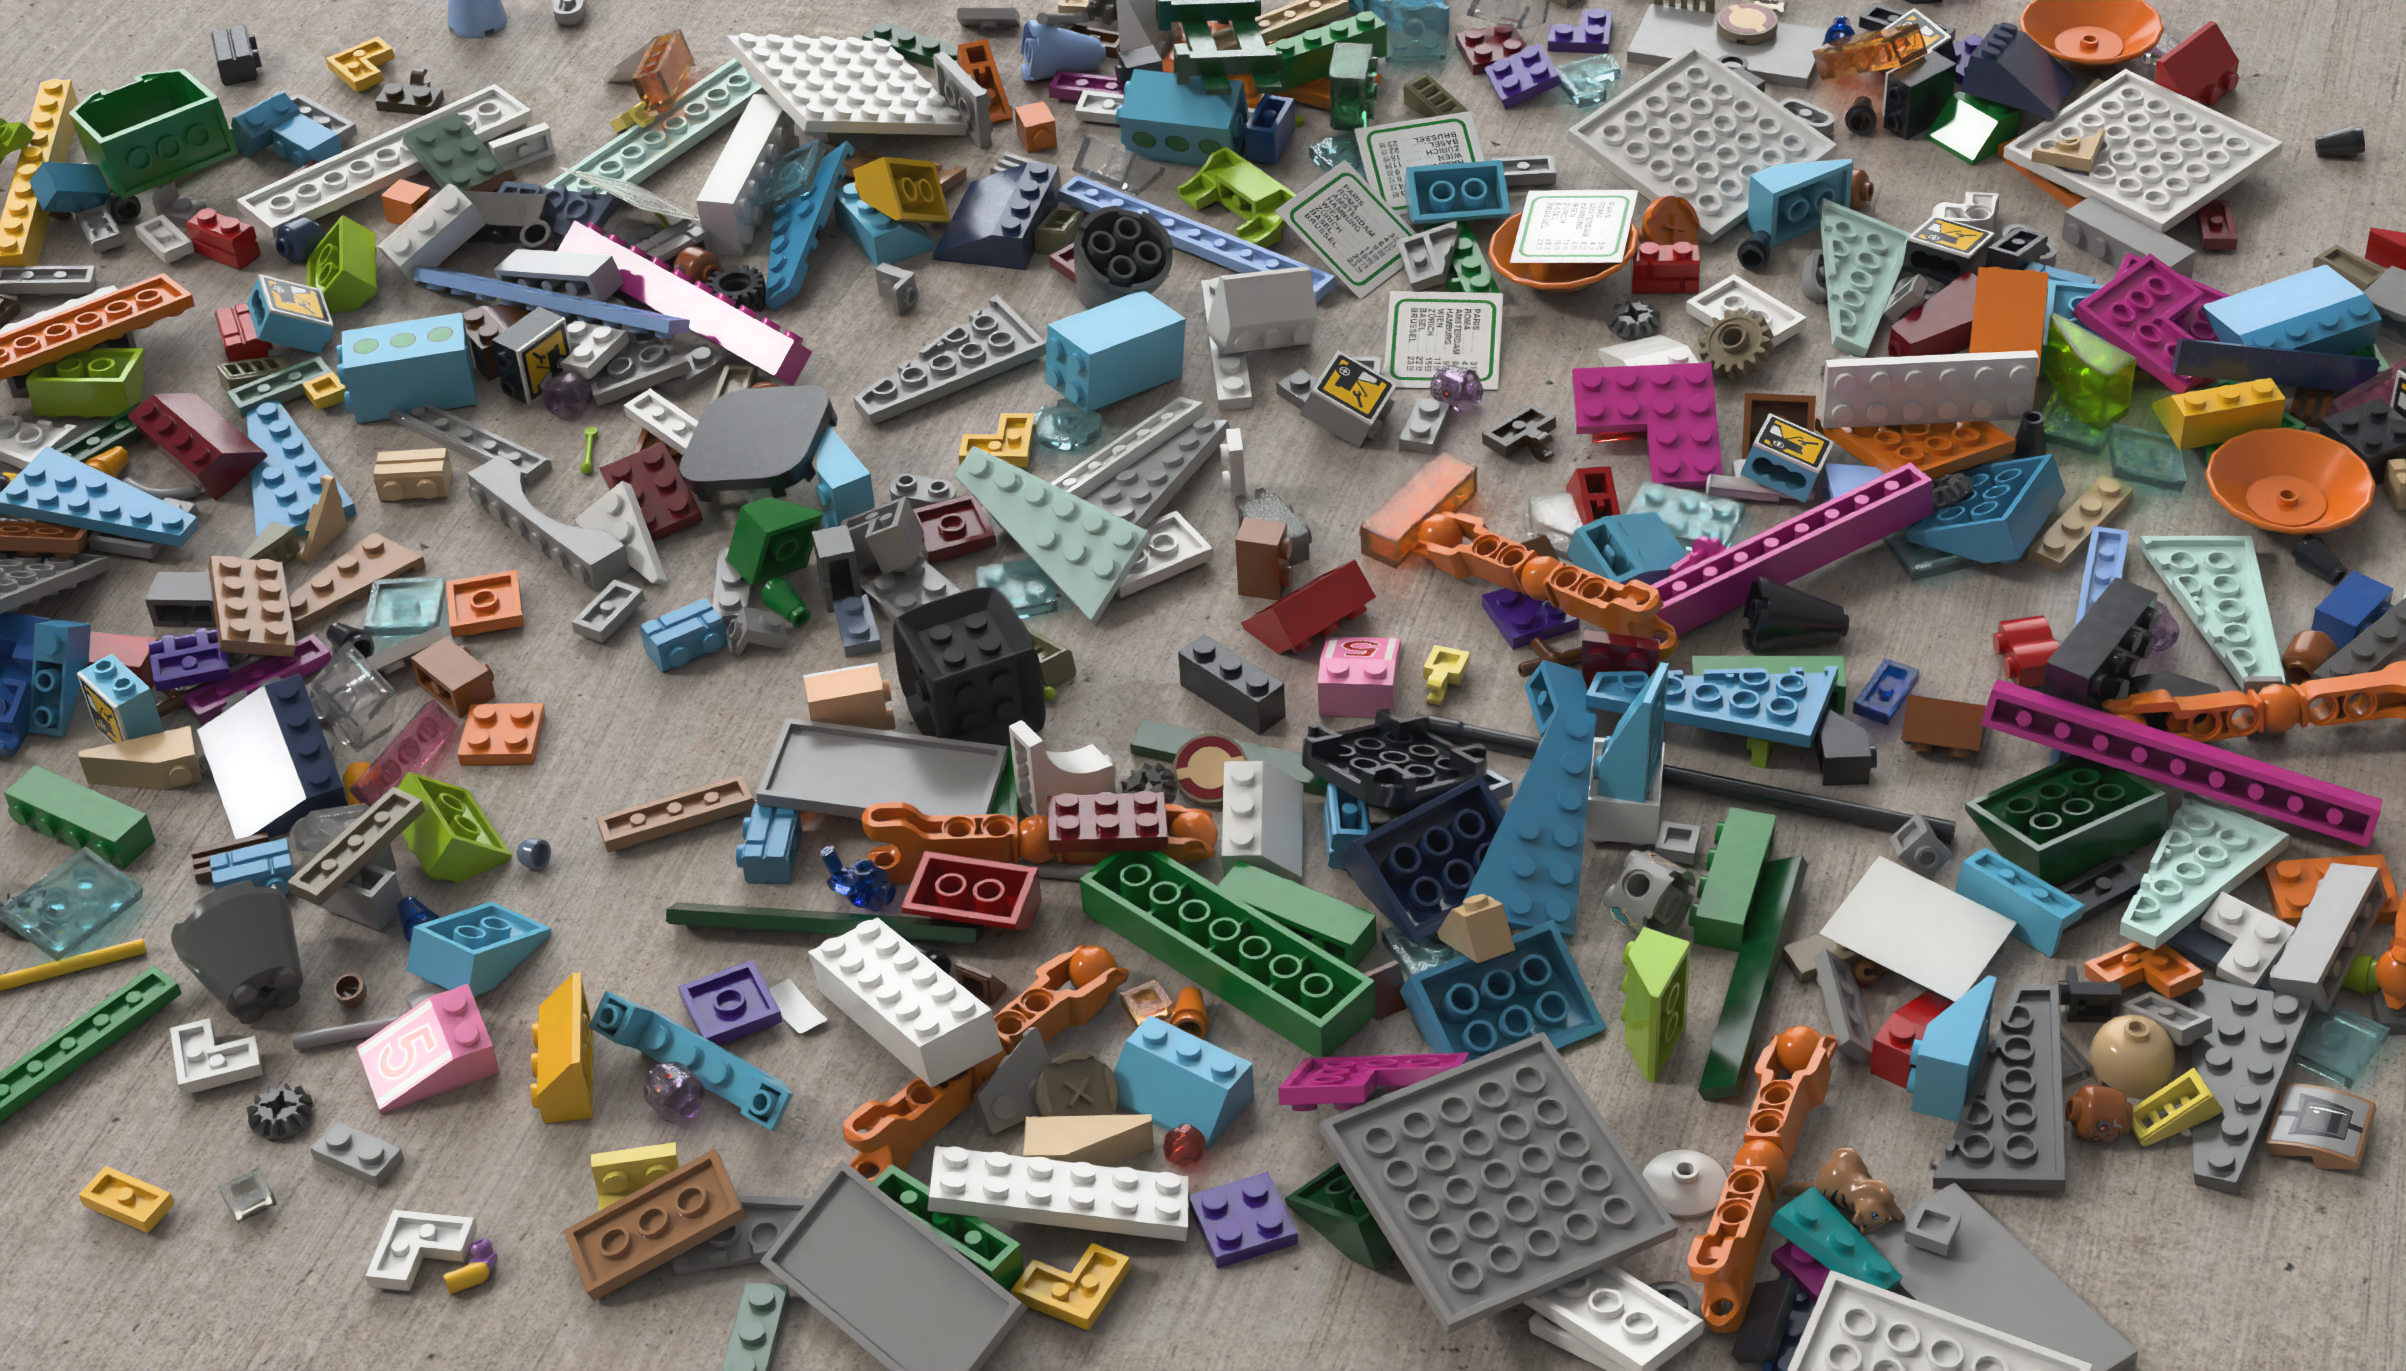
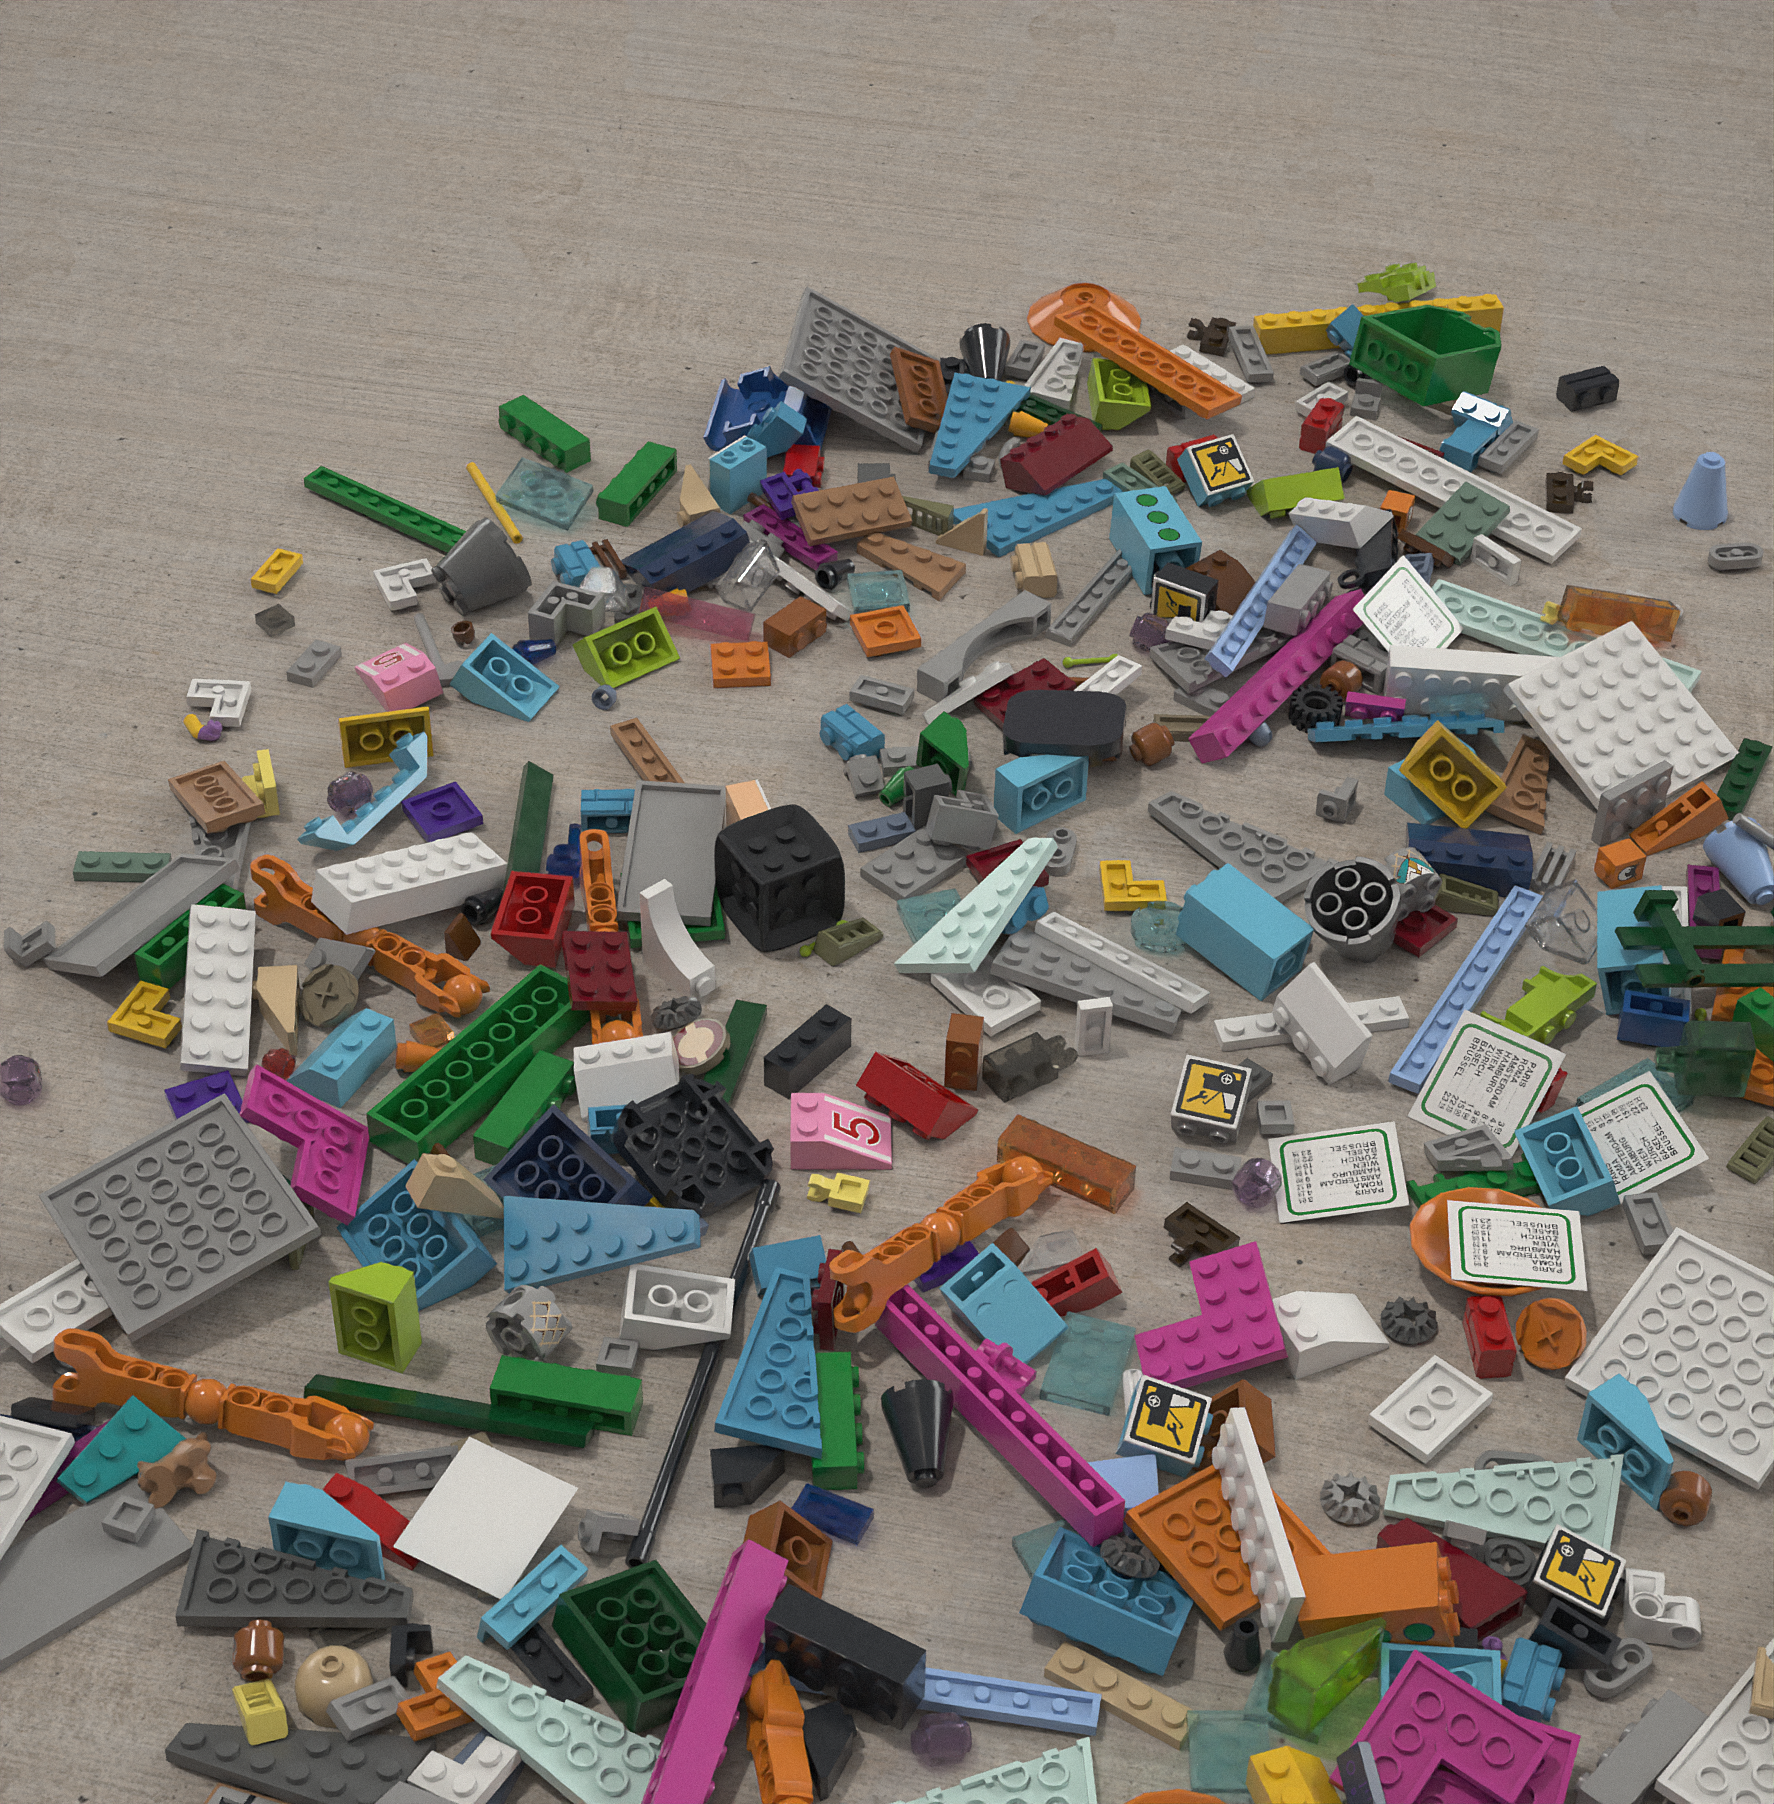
camera: 80 degrees right, 0 degrees up
dark grey gear [247,1083,314,1139] -> none
dark tan plate [287,787,425,907] -> none
medium azure slope [1593,662,1669,803] -> none
white dish [1642,1150,1727,1219] -> none
dark tan gear [1698,308,1774,381] -> none
black cone [1737,230,1772,270] -> none
red brick [1993,615,2059,688] -> none
none -> dark pink plate [1344,691,1406,722]
none -> light grey brick [1384,847,1442,921]

